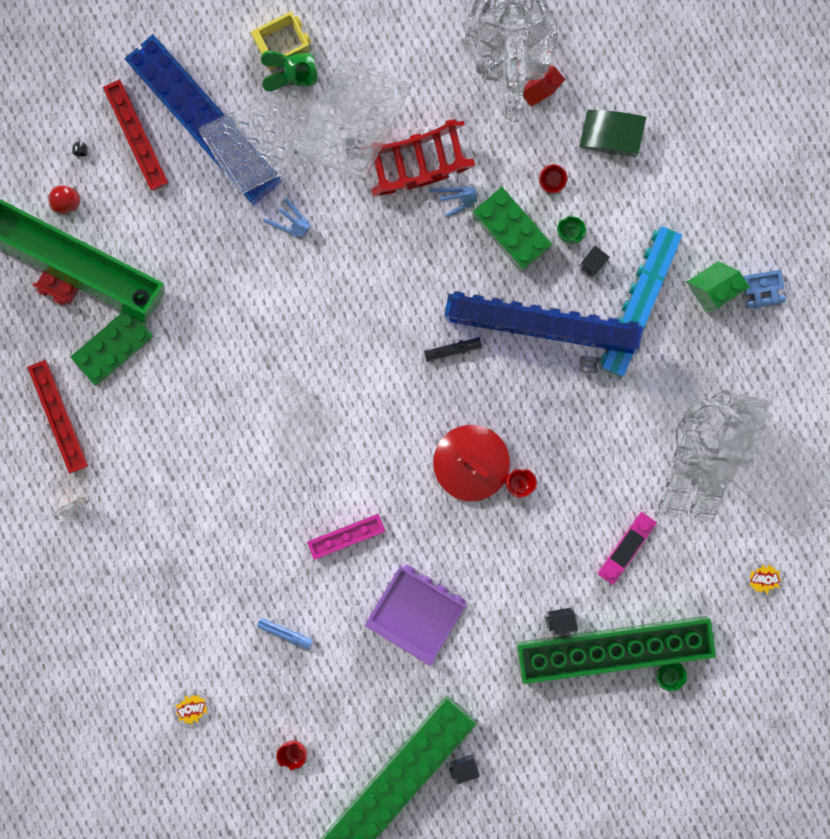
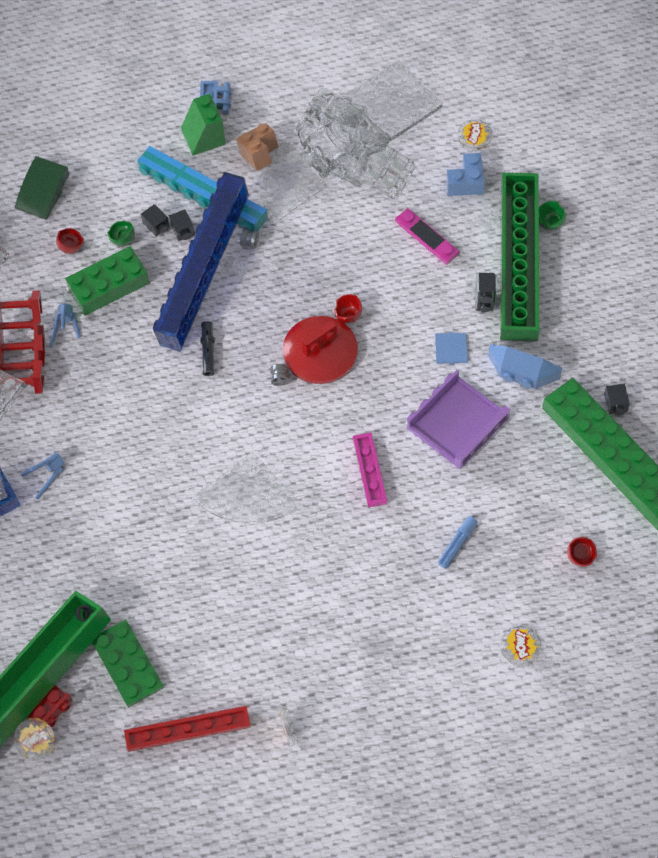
camera: 75 degrees left, 25 degrees down
none -> clear tile [14,718,55,761]
none -> black brick [169,209,195,241]
none -> nougat brick [235,123,279,171]
none -> flat silver wheel [270,364,290,386]
none -> medium blue piece [435,332,468,365]
none -> medium blue brick [446,153,485,196]
none -> medium blue wedge [488,344,562,389]

